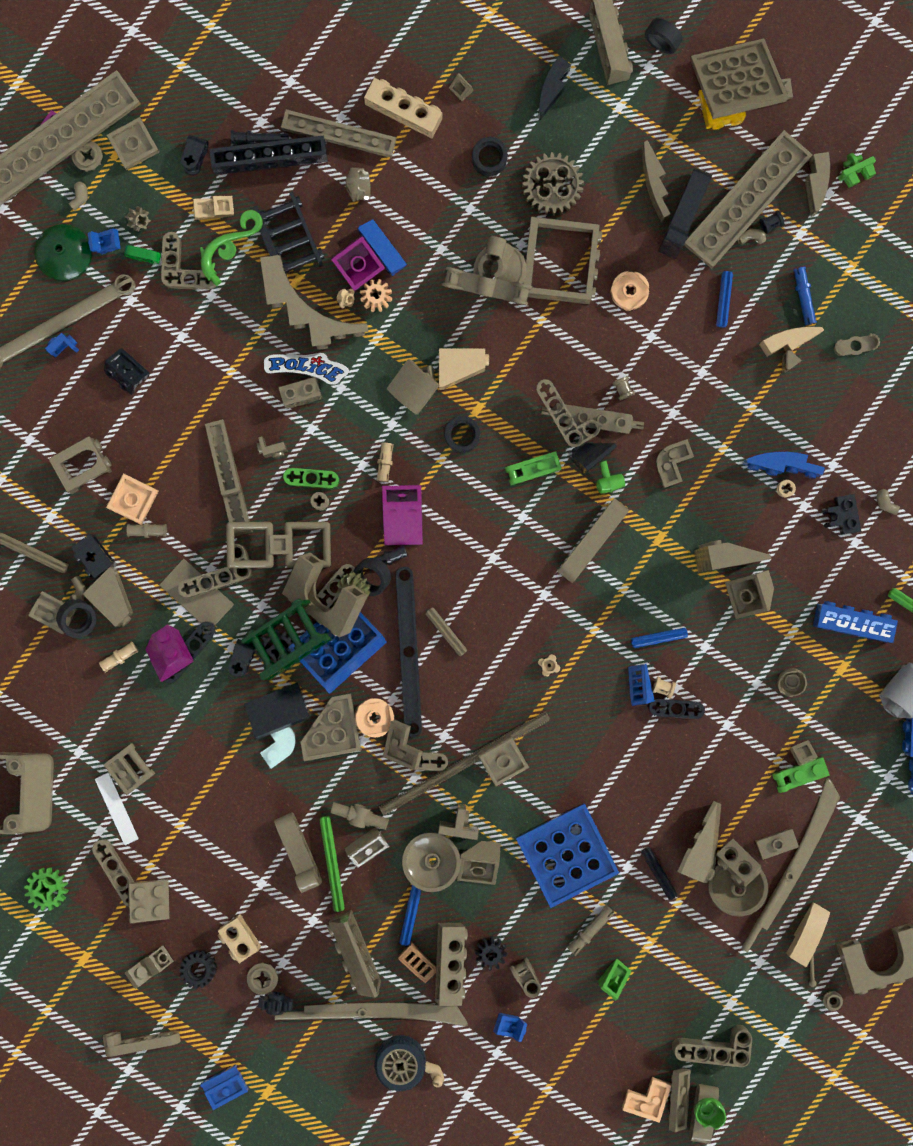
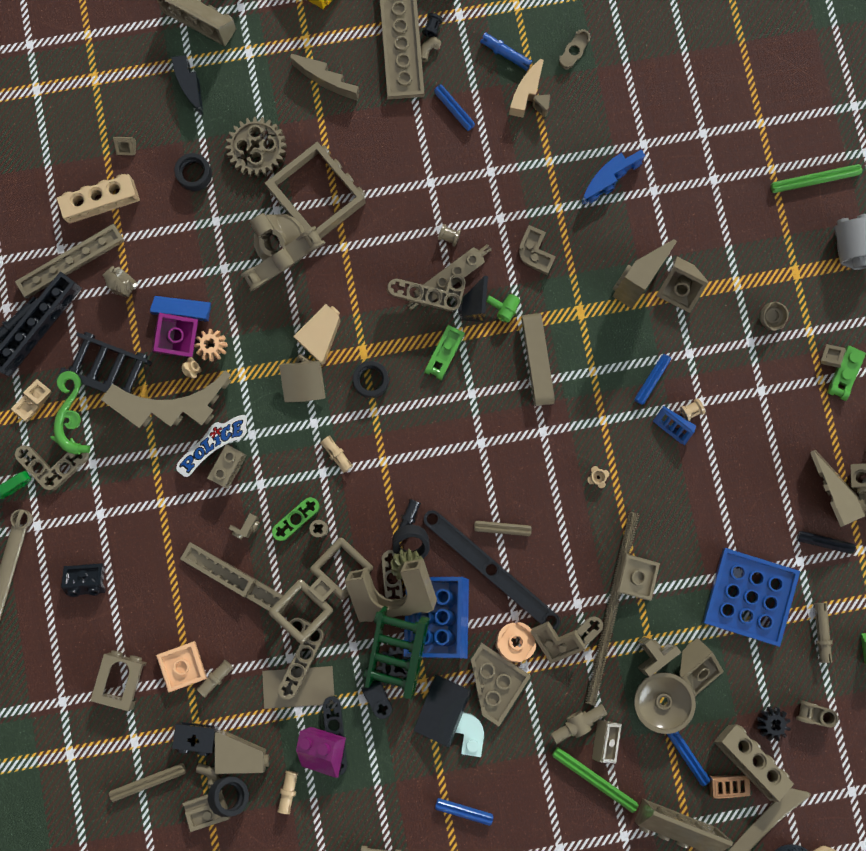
camera: 40 degrees left, 5 degrees down
blue bracket [45,333,79,358] -> none
dark tan beam [274,812,322,893] -> none
magenta slope [382,485,423,545] -> none
blue bracket [493,1013,527,1042] -> none
light nougat plate [610,271,649,311] -> none
black beam [648,698,705,719] -> none
black beam [658,167,713,259] -> none
tan bush [776,480,796,498] -> none
blue brick [813,601,898,643] -> none
black plate [821,494,861,535] -> none
dark tan arm [876,489,900,515] -> none
none -> blue axle [435,798,493,826]

